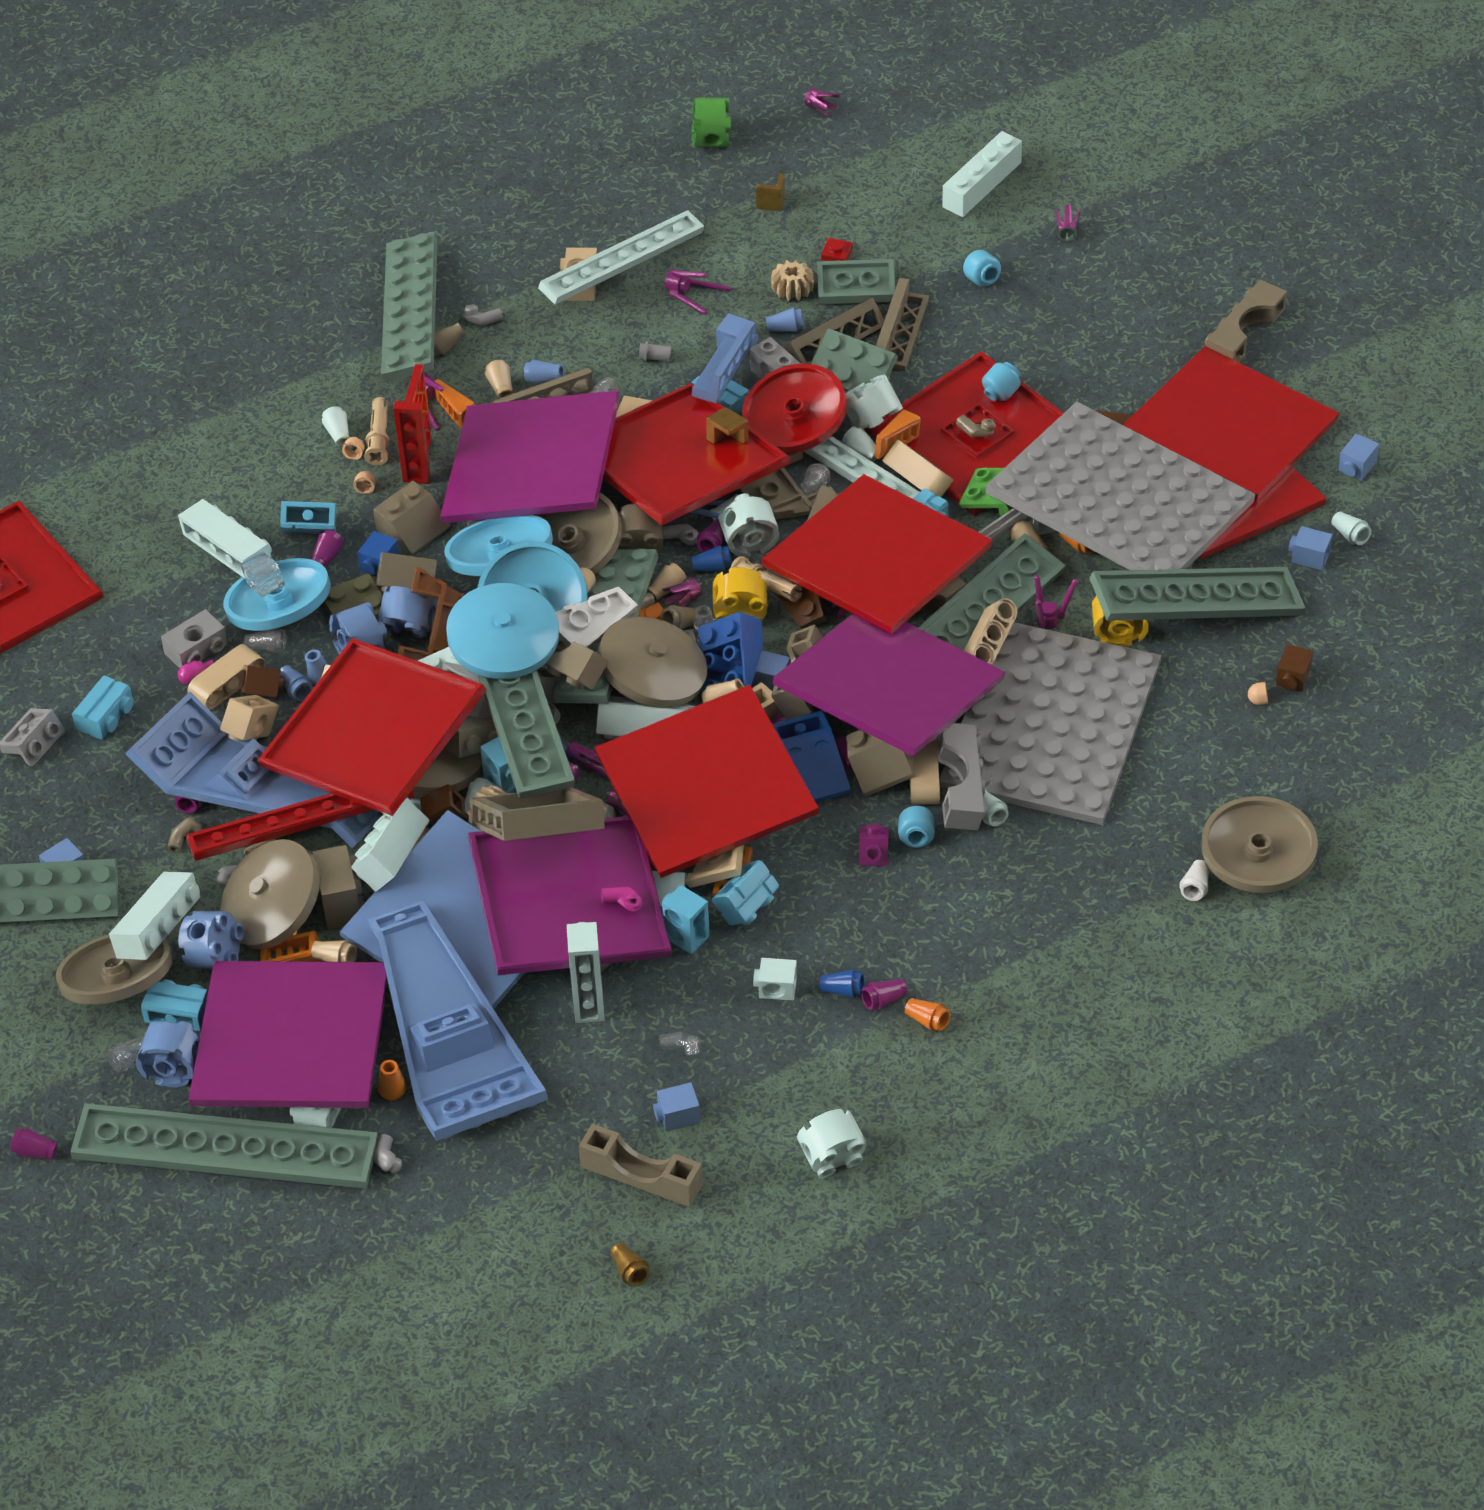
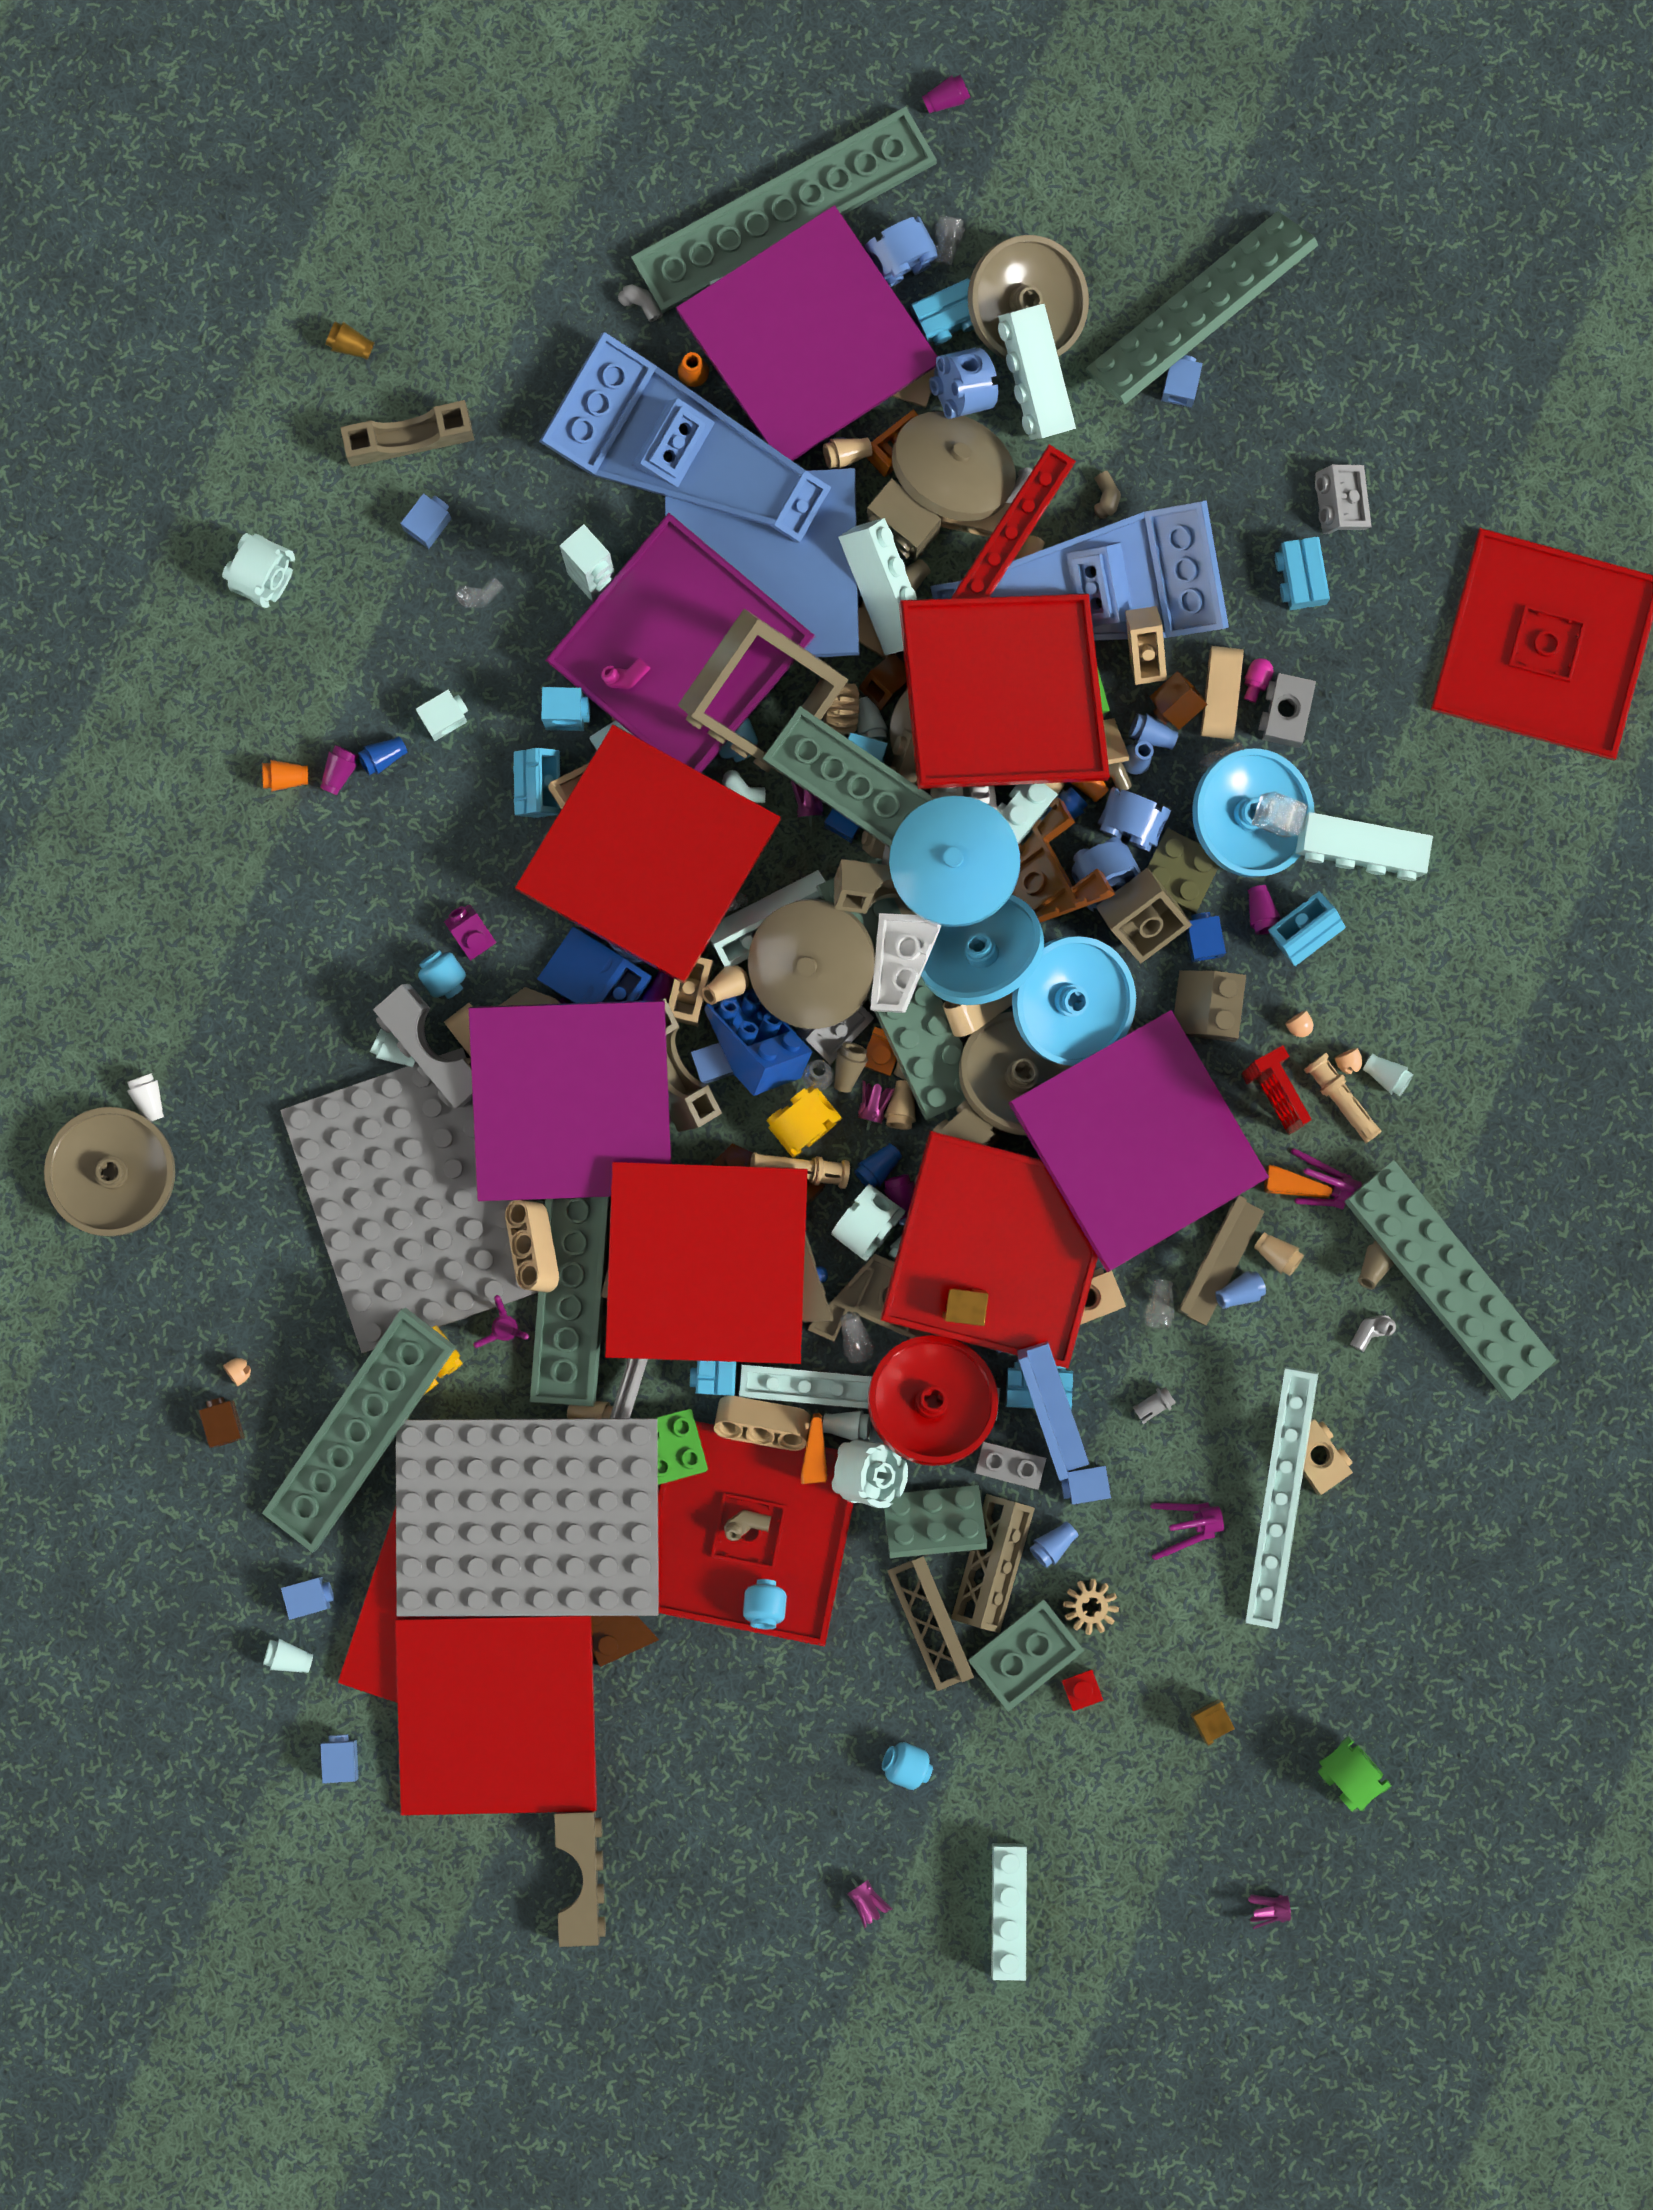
camera: 140 degrees right, 35 degrees up
magenta pin [566,742,608,778] -> none

